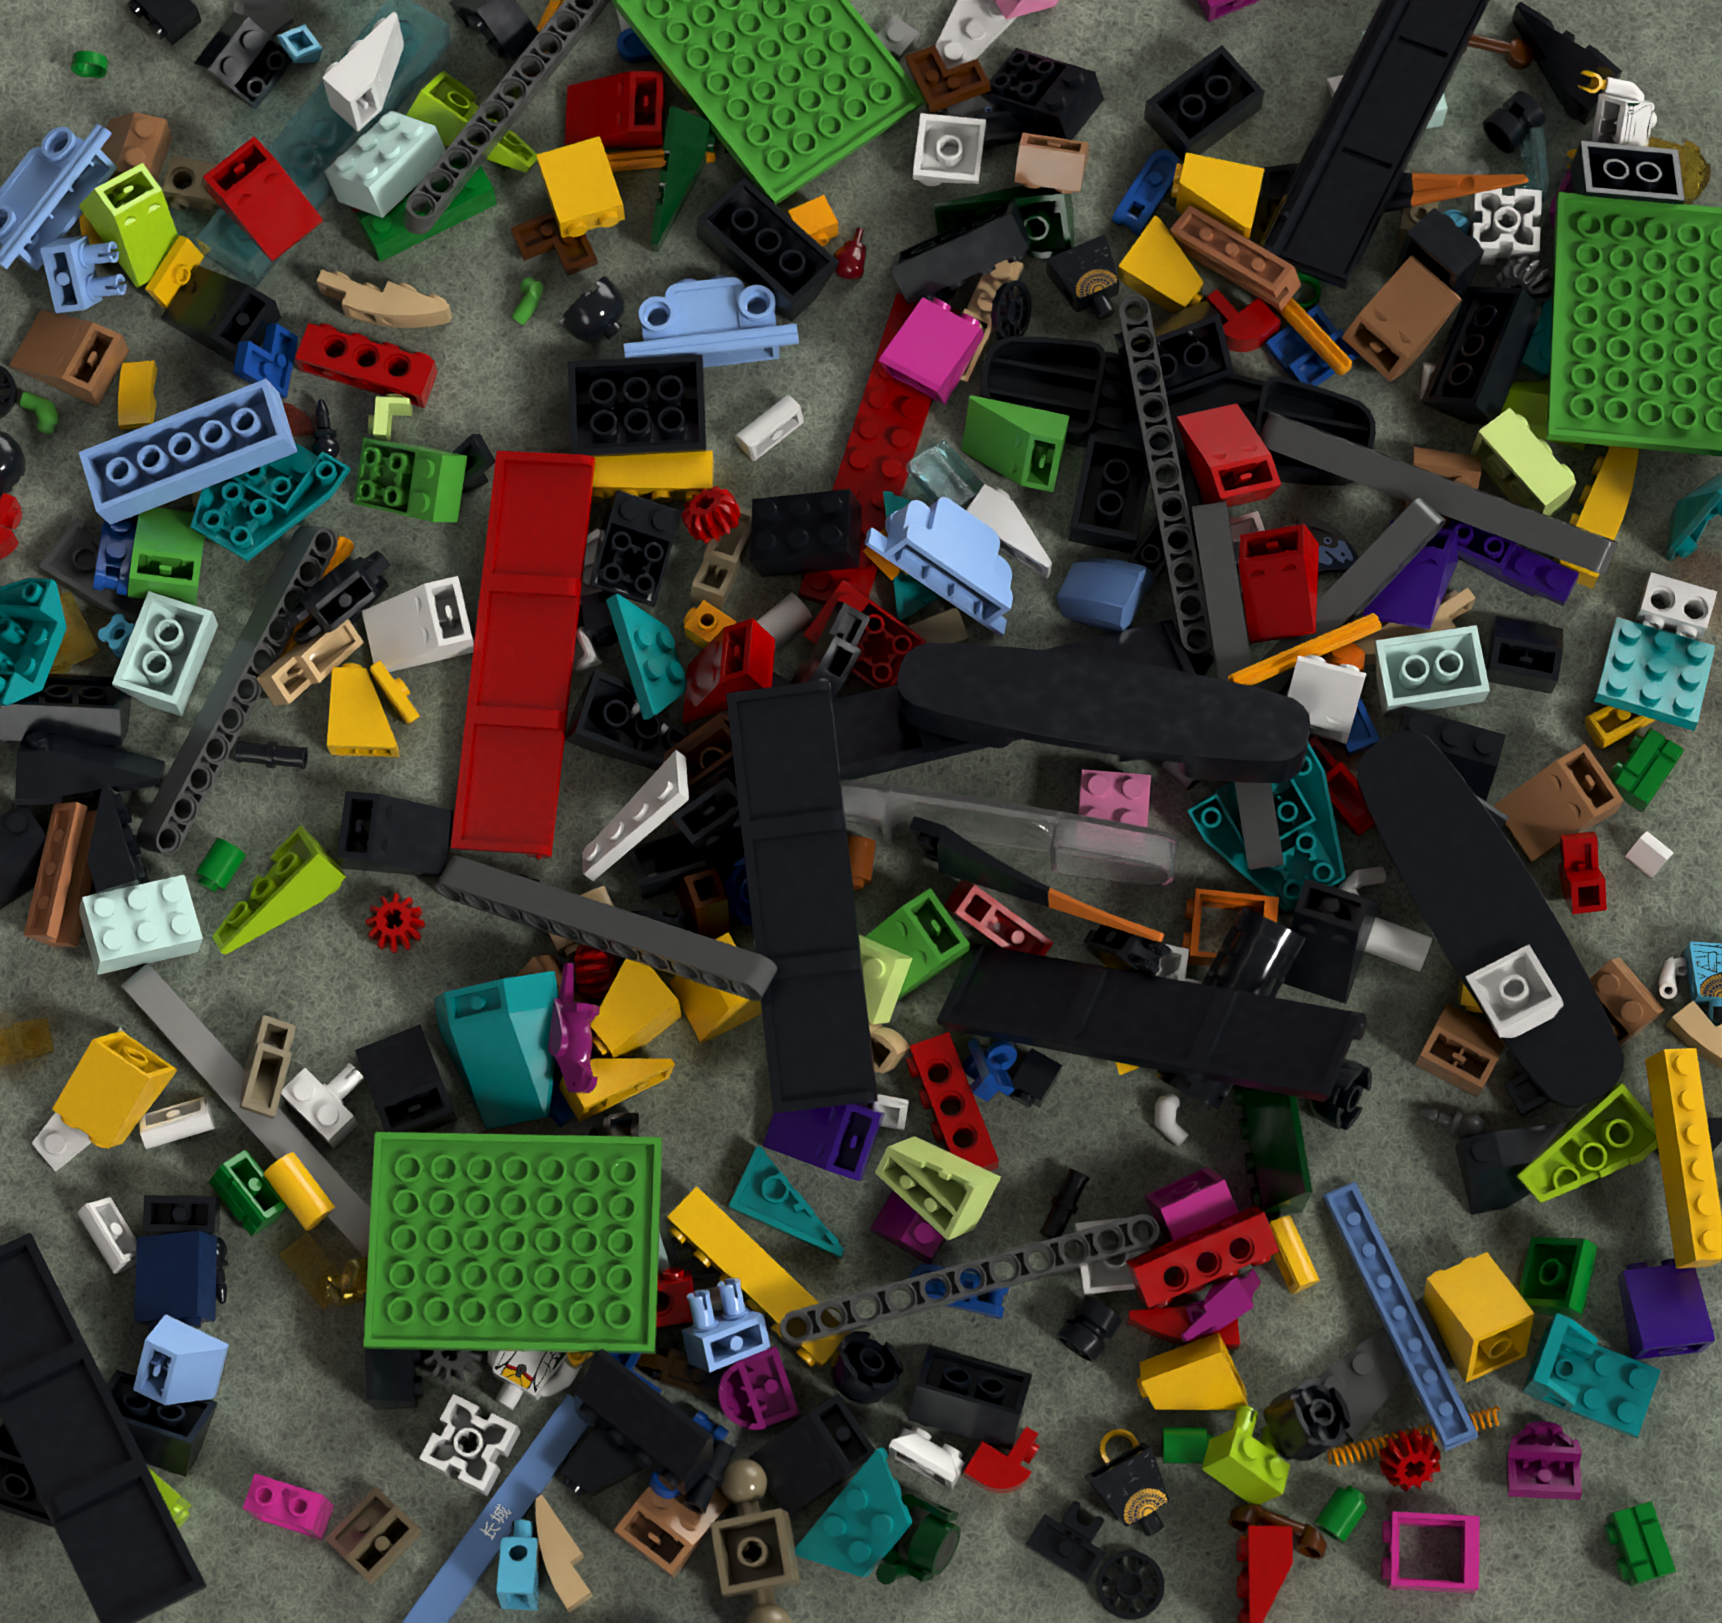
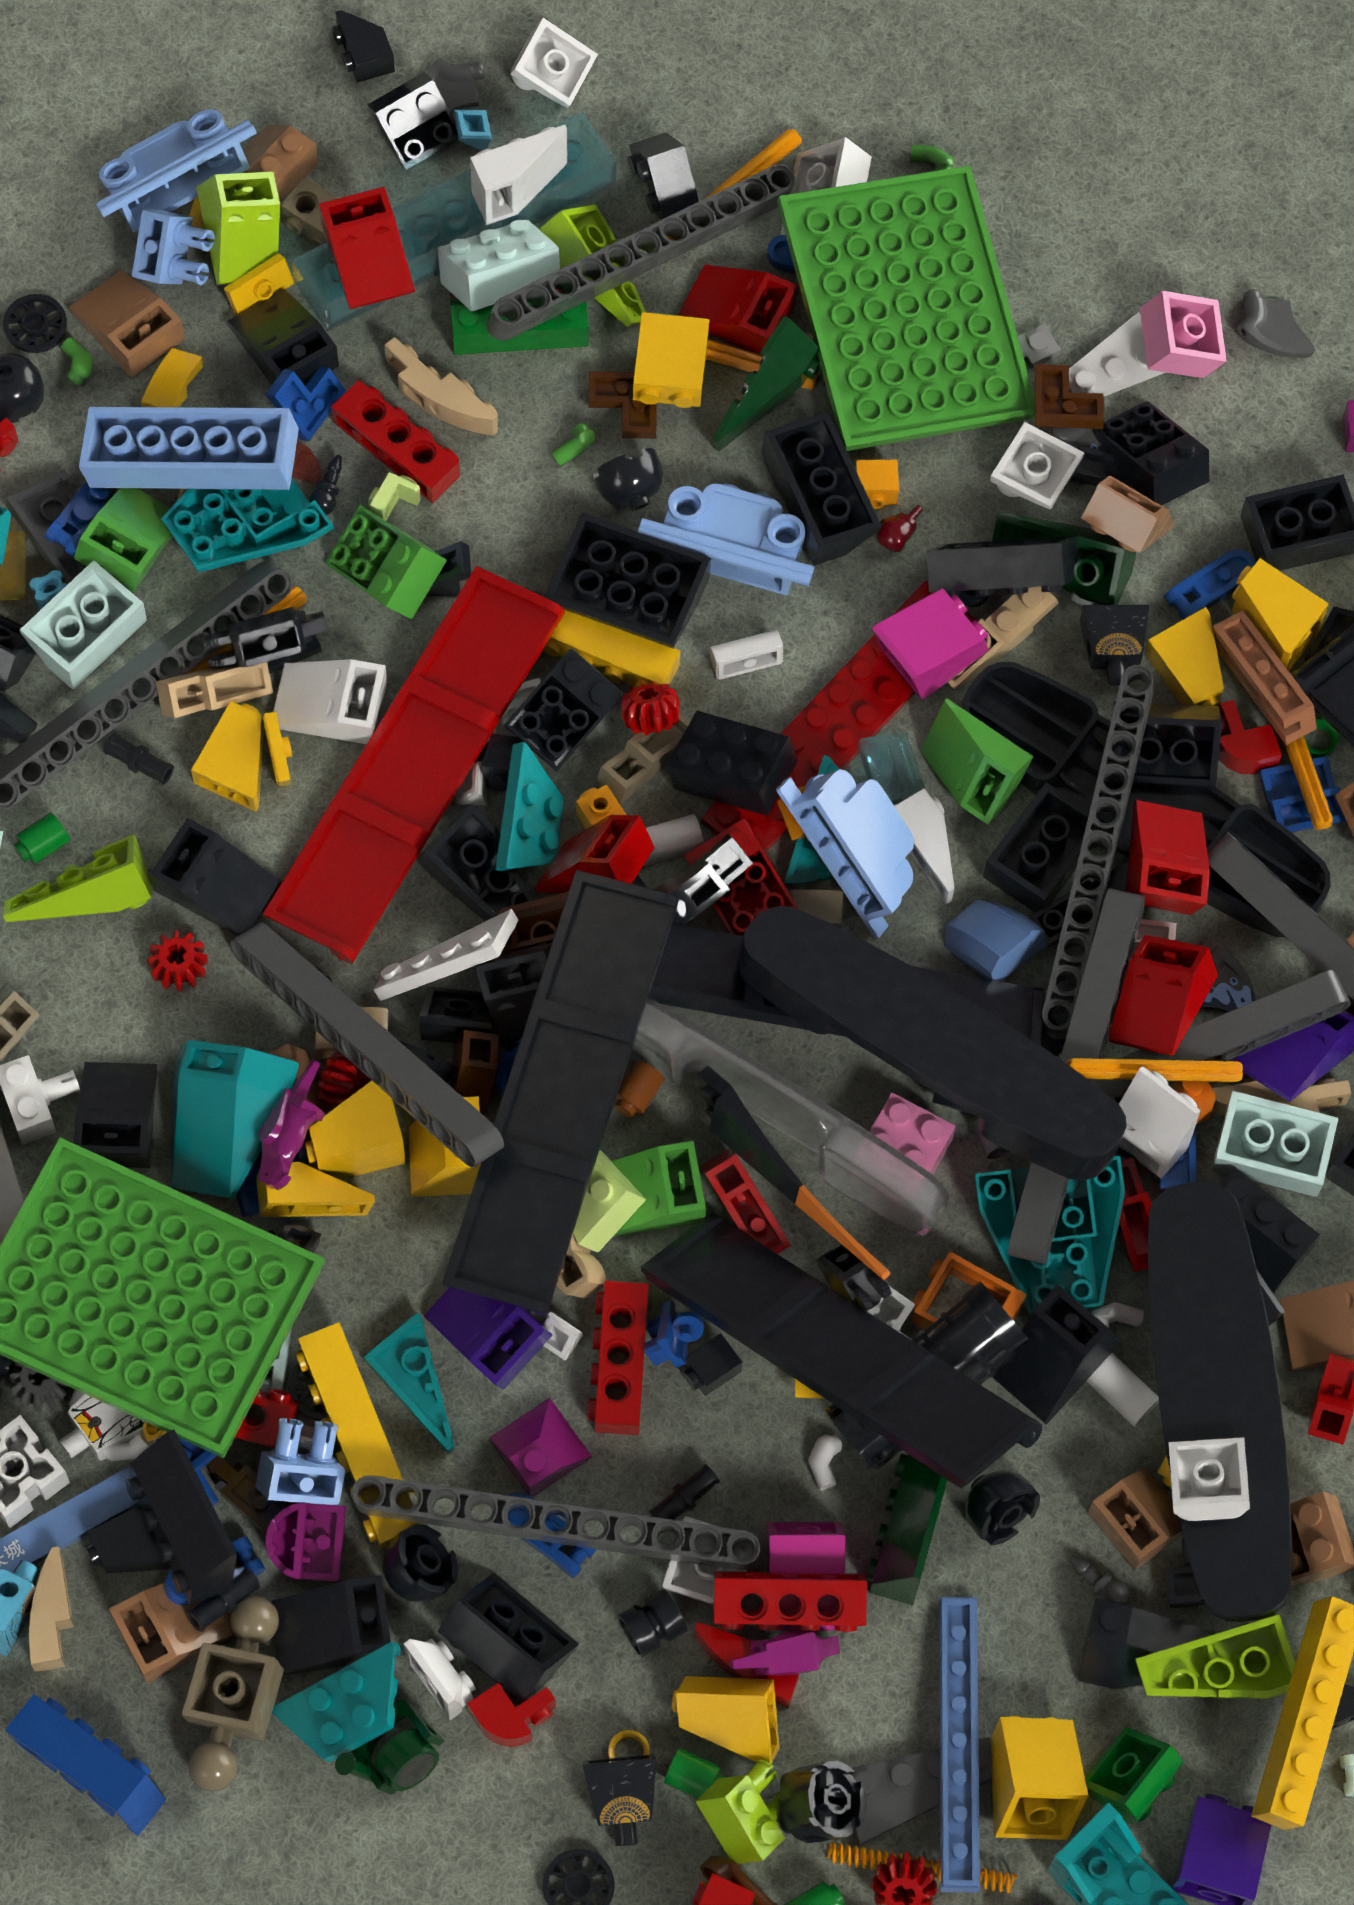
camera: 20 degrees right, 5 degrees down
green piece [71,51,108,78] -> none
yellowish green wedge [875,1136,1001,1241] -> none
black wheel [990,280,1032,340] -> none
black plate [1025,1501,1106,1585] -> none
yellow brick [1269,1215,1320,1294] -> none

